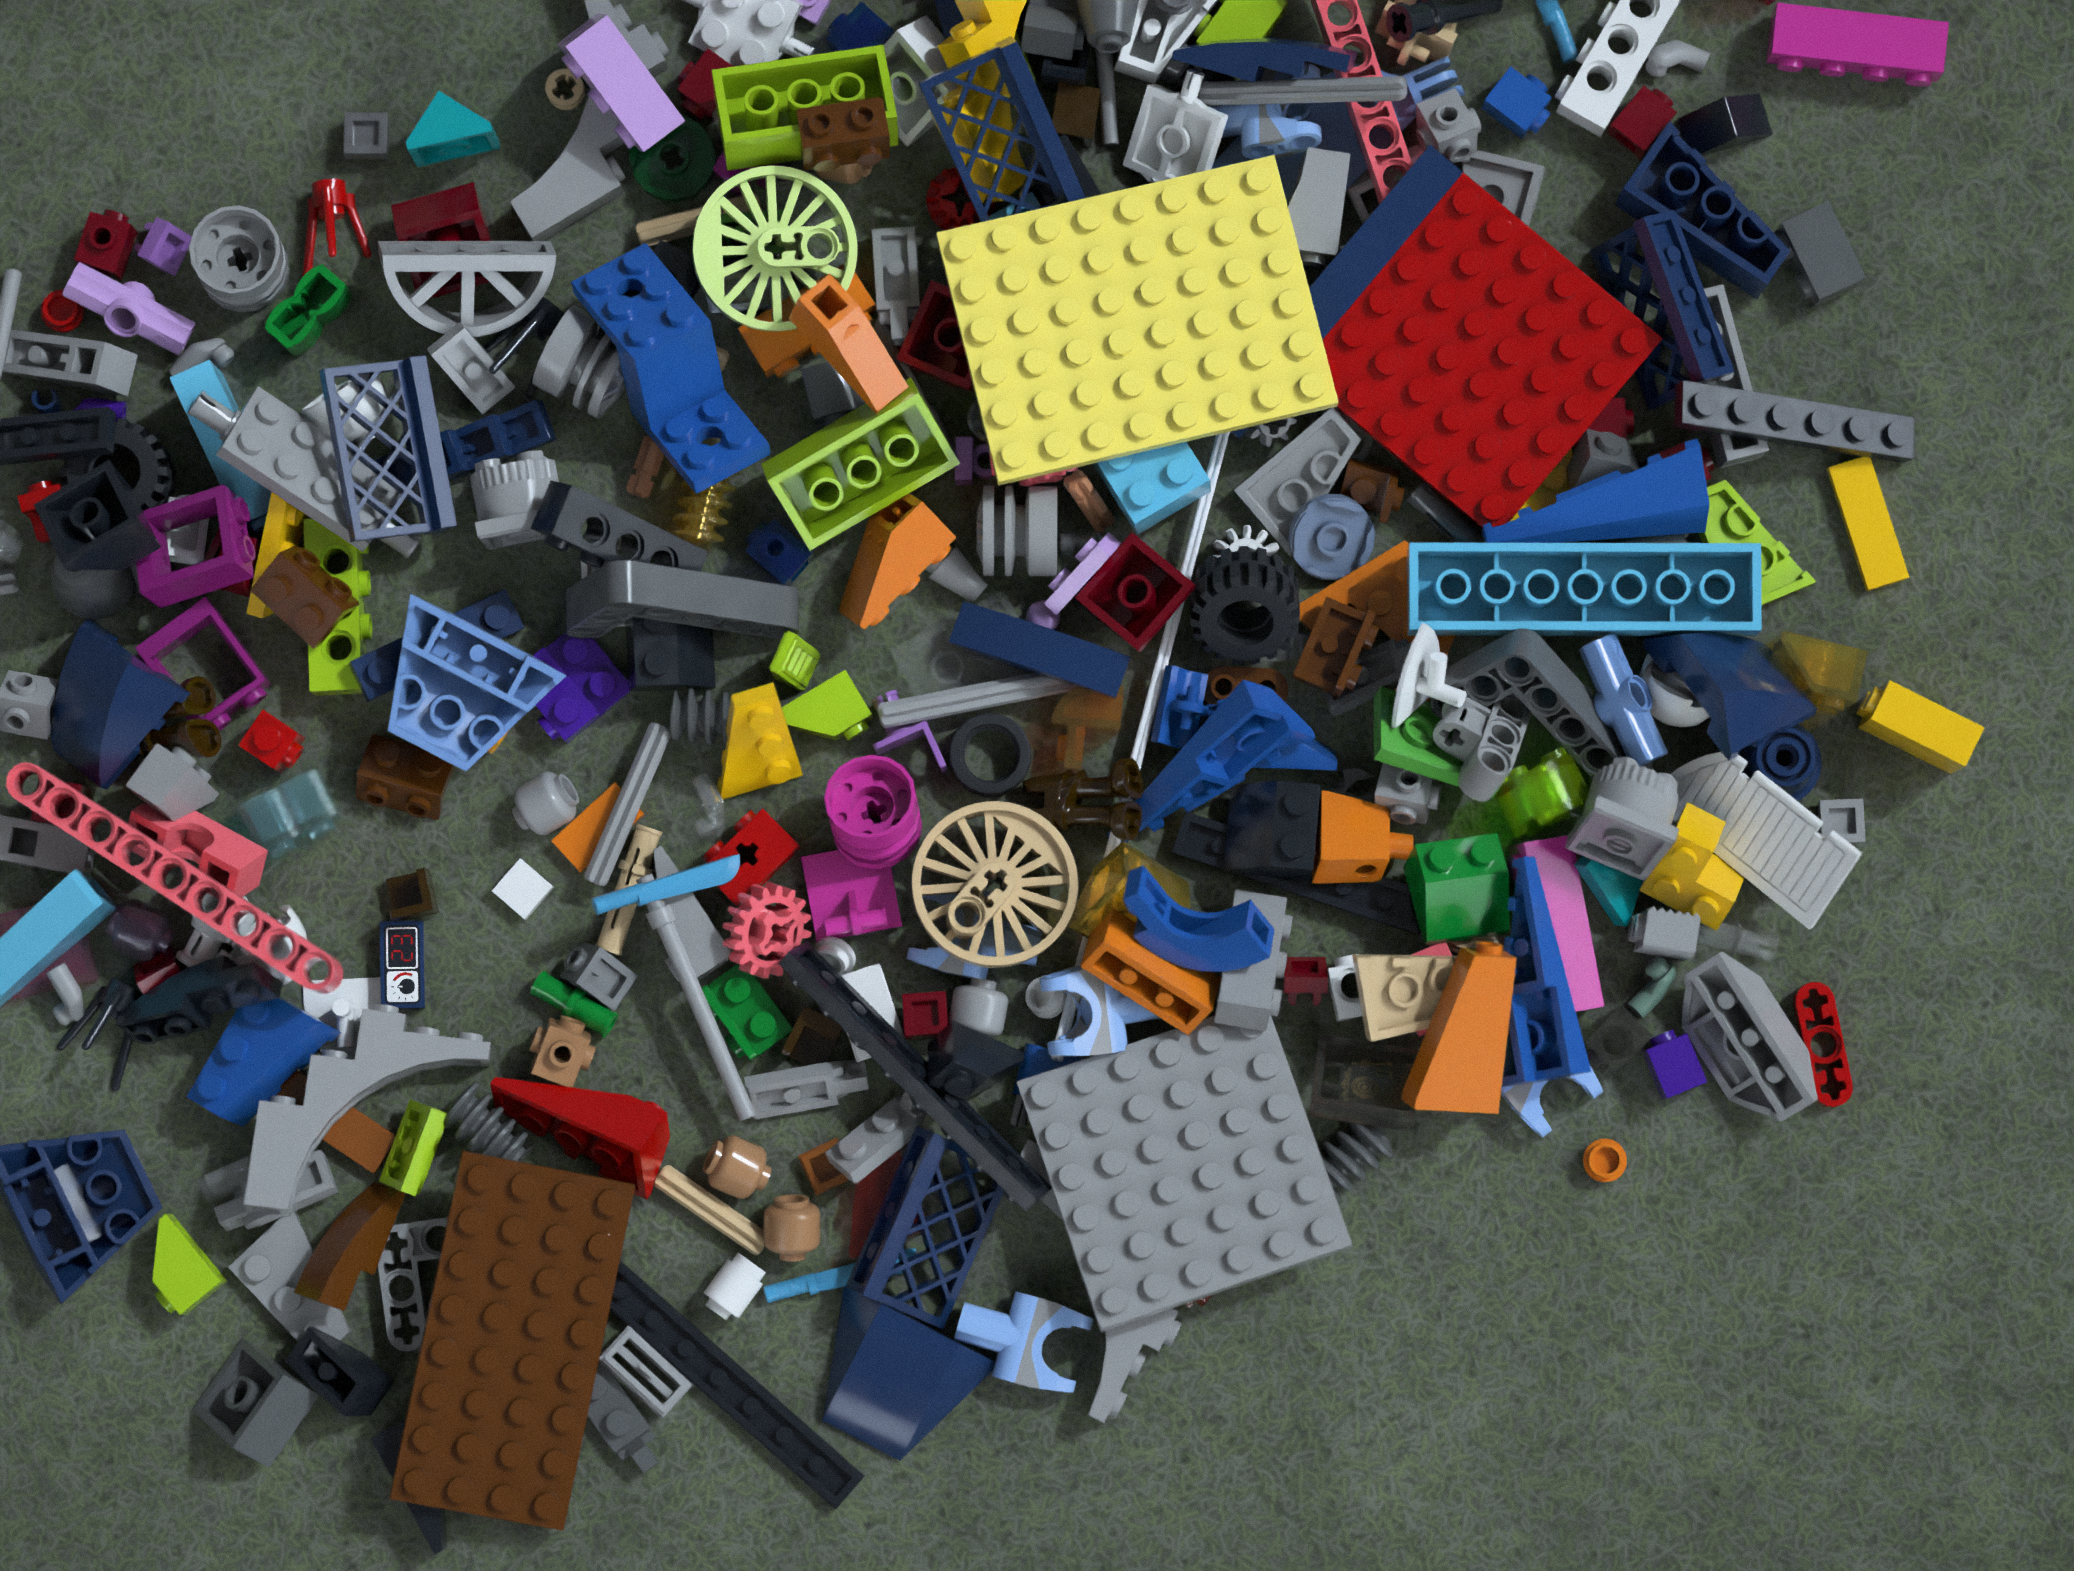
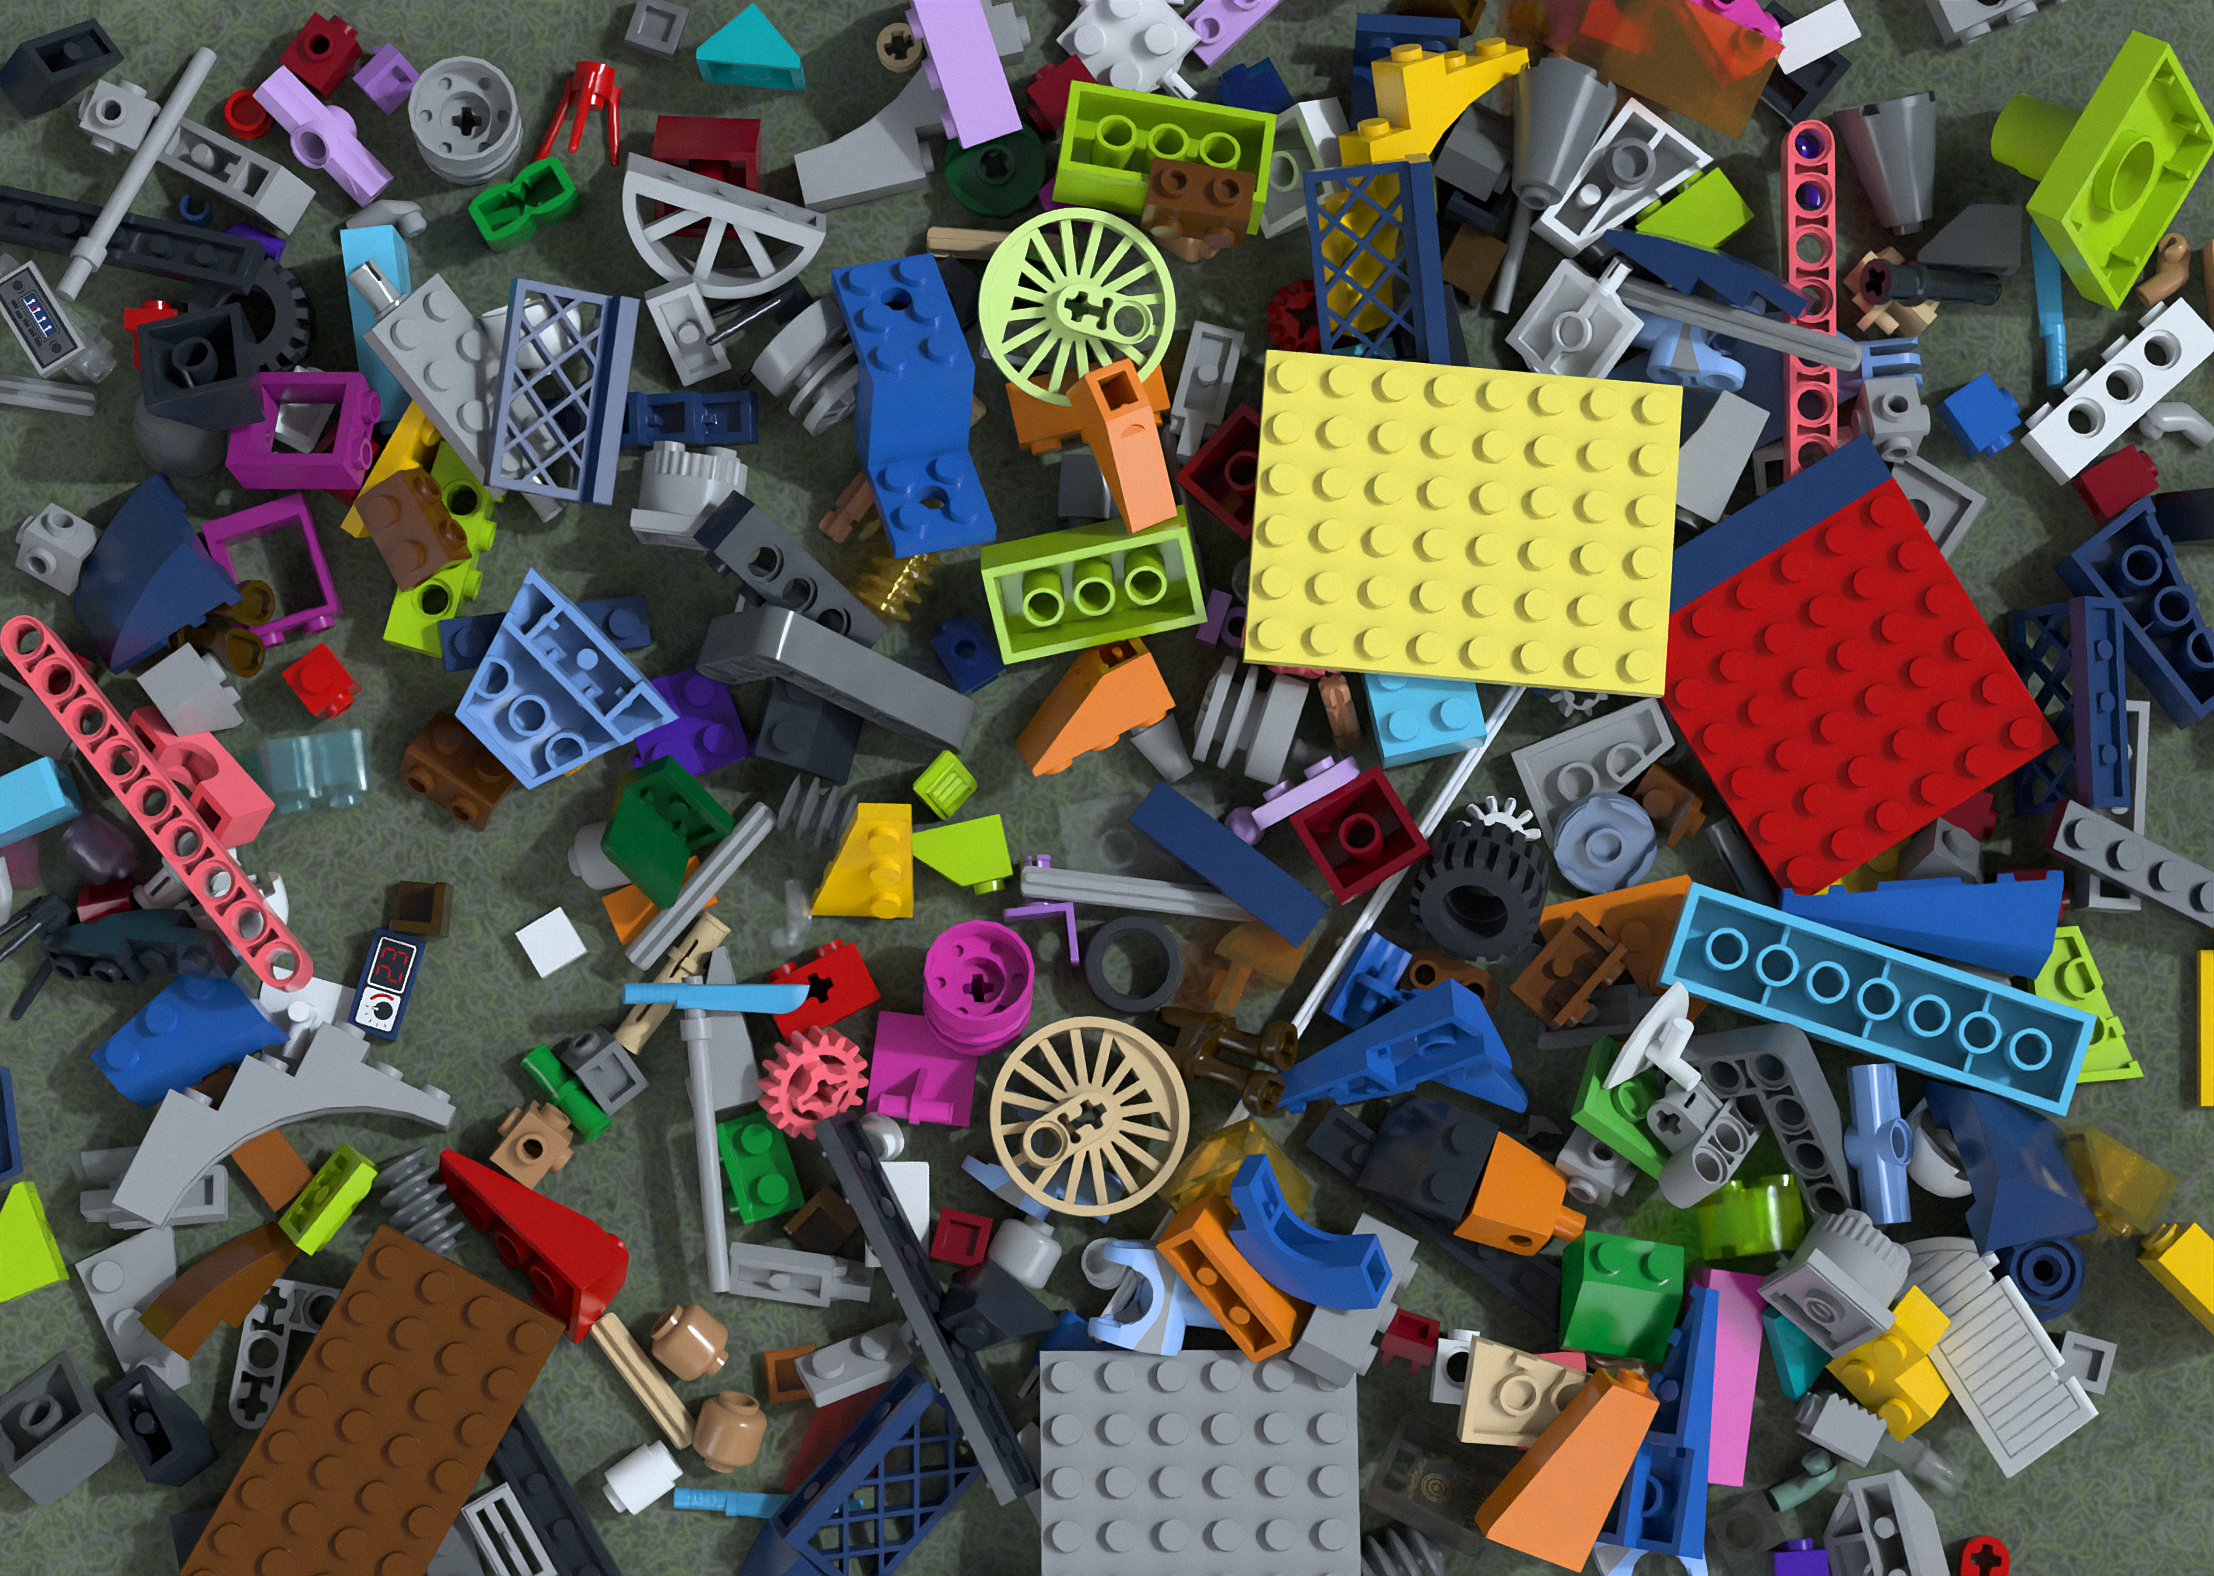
camera: 15 degrees right, 0 degrees up
none -> dark green bracket [600,754,735,910]

